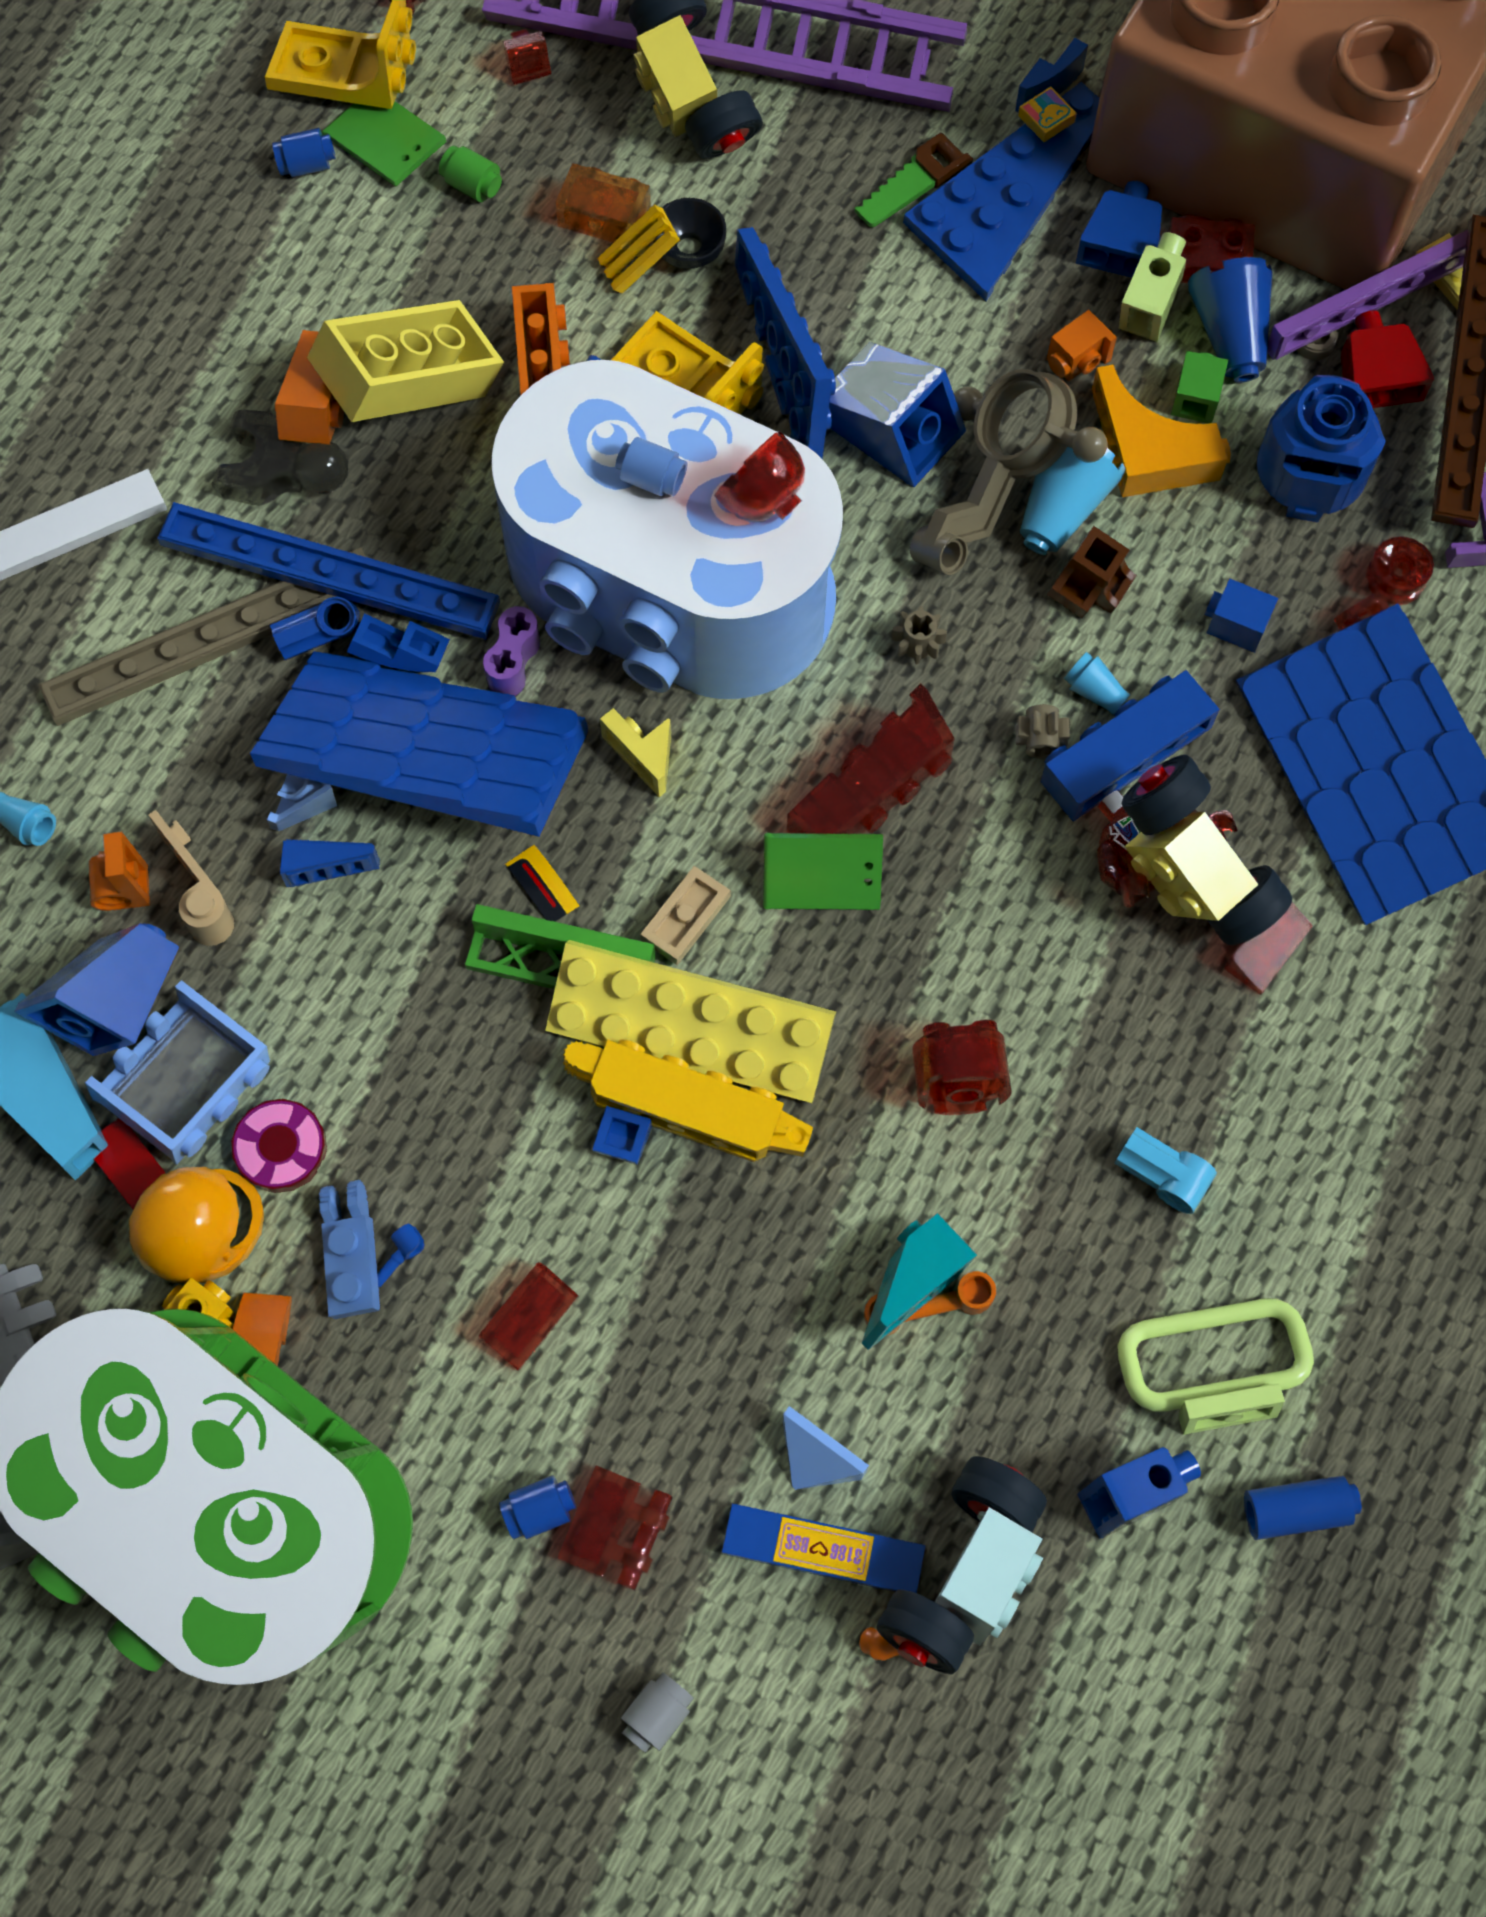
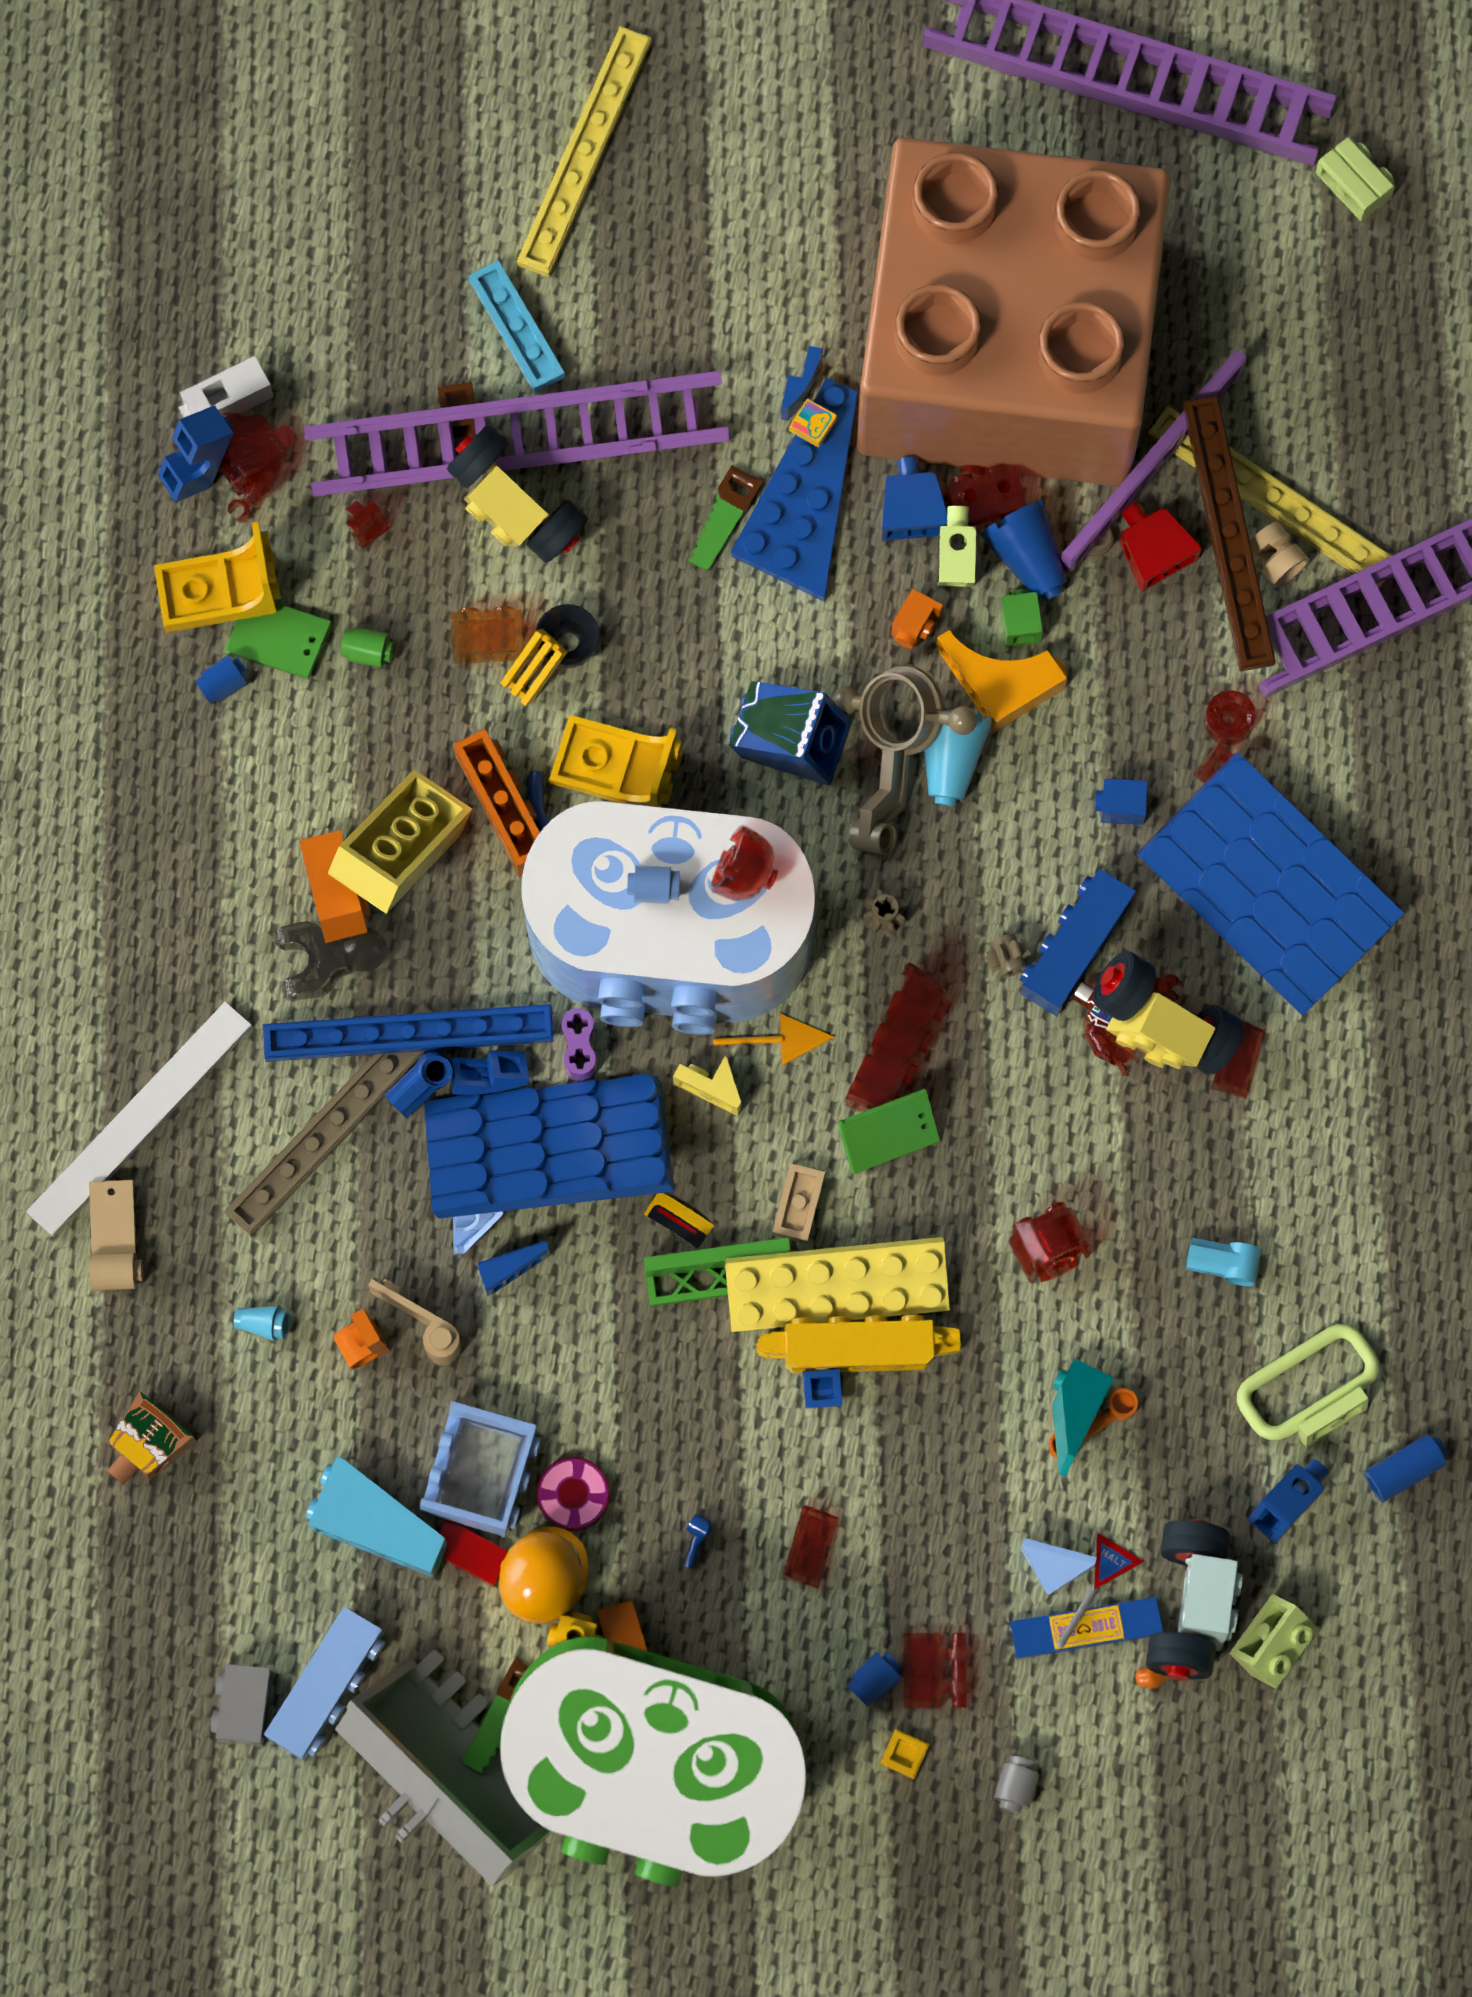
camera: 20 degrees left, 5 degrees up
blue slope [14,923,179,1056] -> none
medium blue hinge [319,1180,380,1319] -> none
blue wing [735,227,836,460] -> none
reddish brown brick [1047,526,1137,618] -> none
medium azure cone [1064,652,1130,715] -> none
blue piece [1257,375,1386,522] -> none
none -> light orange piece [713,1013,835,1066]
none -> yellow tile [880,1729,929,1779]
none -> piece [1057,1532,1144,1648]
none -> yellowish green brick [1229,1594,1319,1689]

